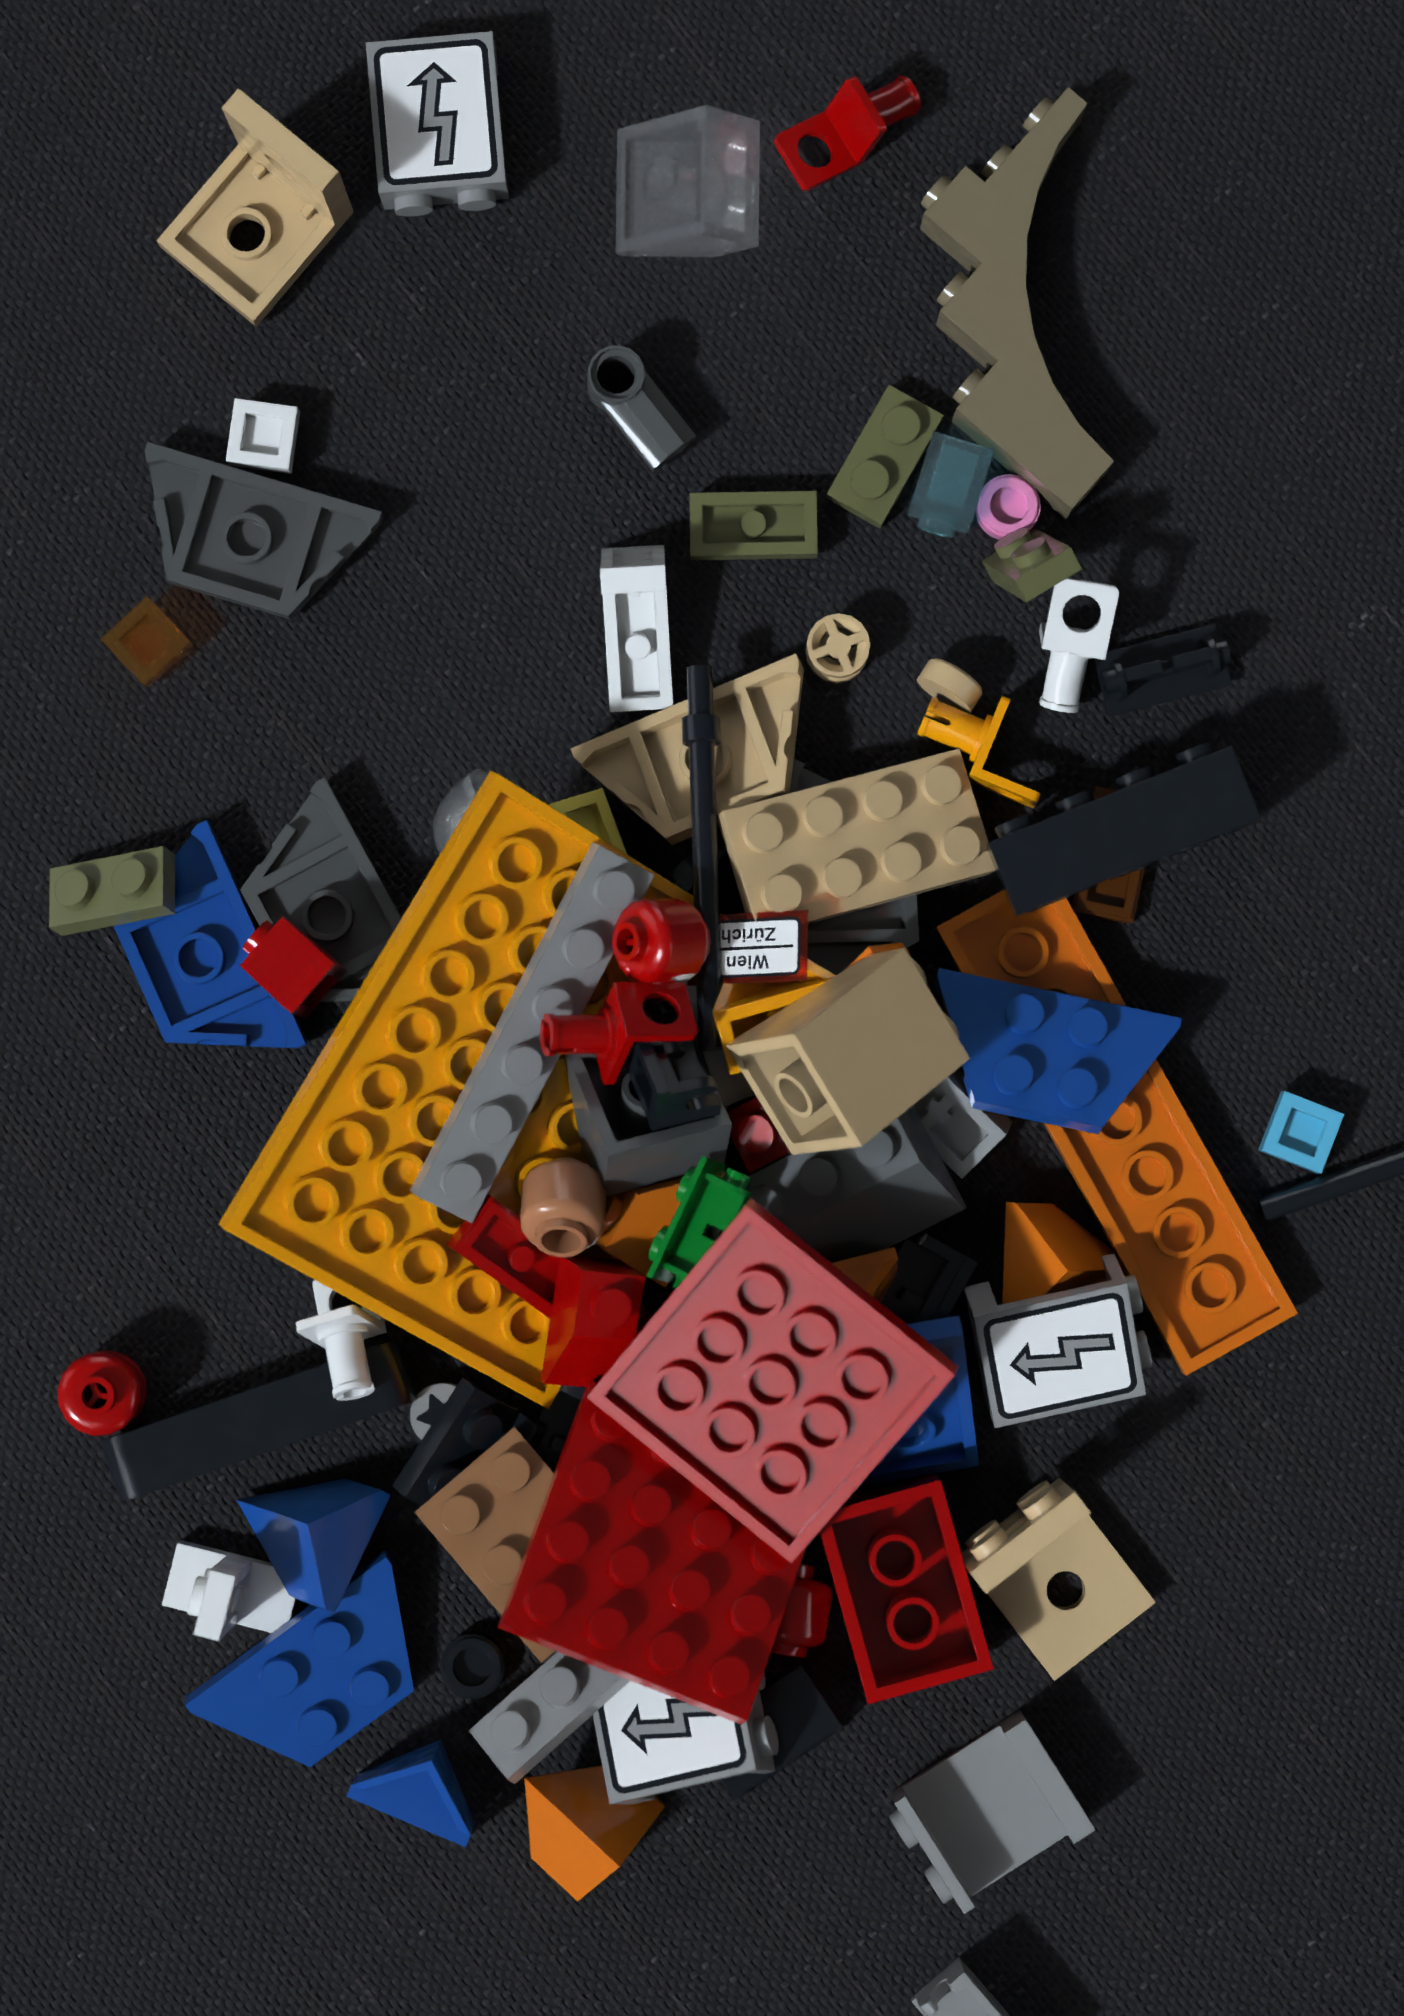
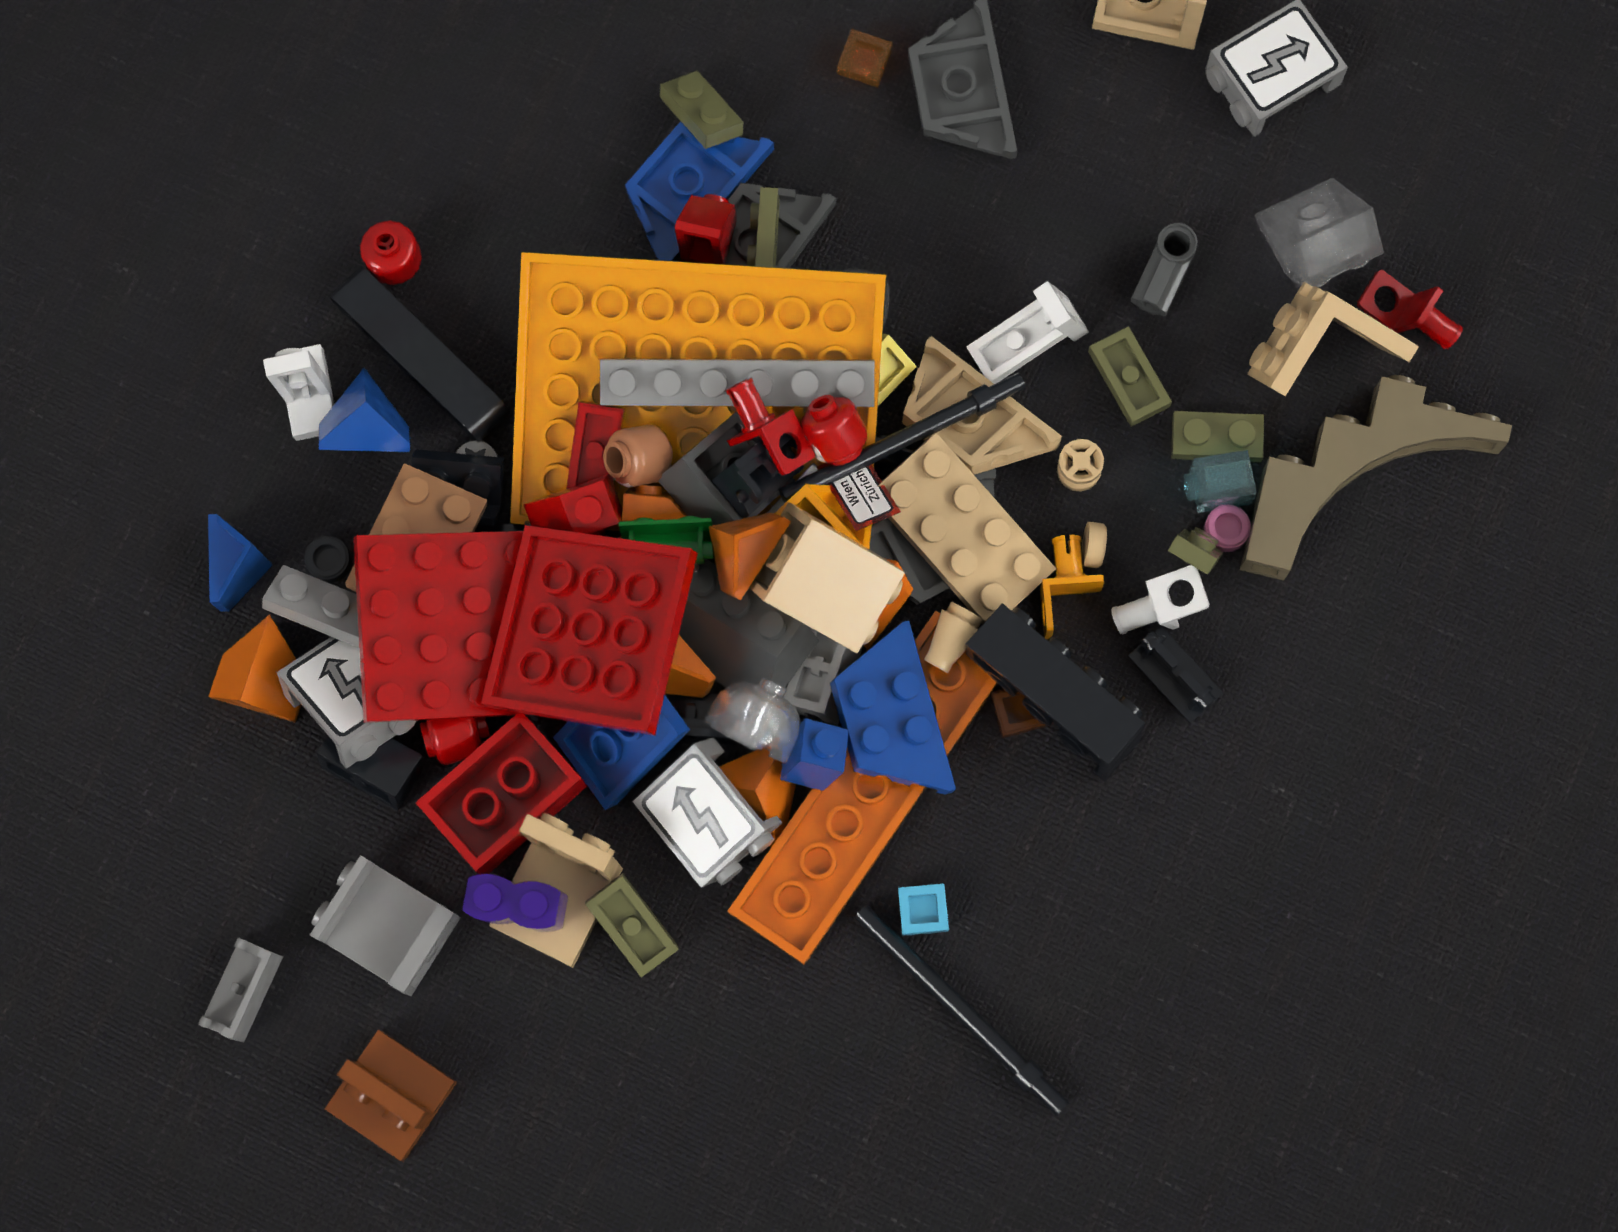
camera: 70 degrees right, 10 degrees down
blue wing [185,1550,414,1768] -> none
white plate [226,398,300,474] -> none
white bracket [296,1280,387,1401] -> none
none -> dark orange bracket [325,1030,457,1162]
none -> dark purple brick [463,874,568,932]
none -> olive plate [585,874,679,978]
none -> clear cylinder [704,677,800,763]
none -> orange slope [709,512,791,600]
none -> olive plate [747,187,780,267]
none -> blue brick [780,718,849,791]
none -> tan cone [924,602,983,673]
none -> tan bracket [1247,282,1419,396]

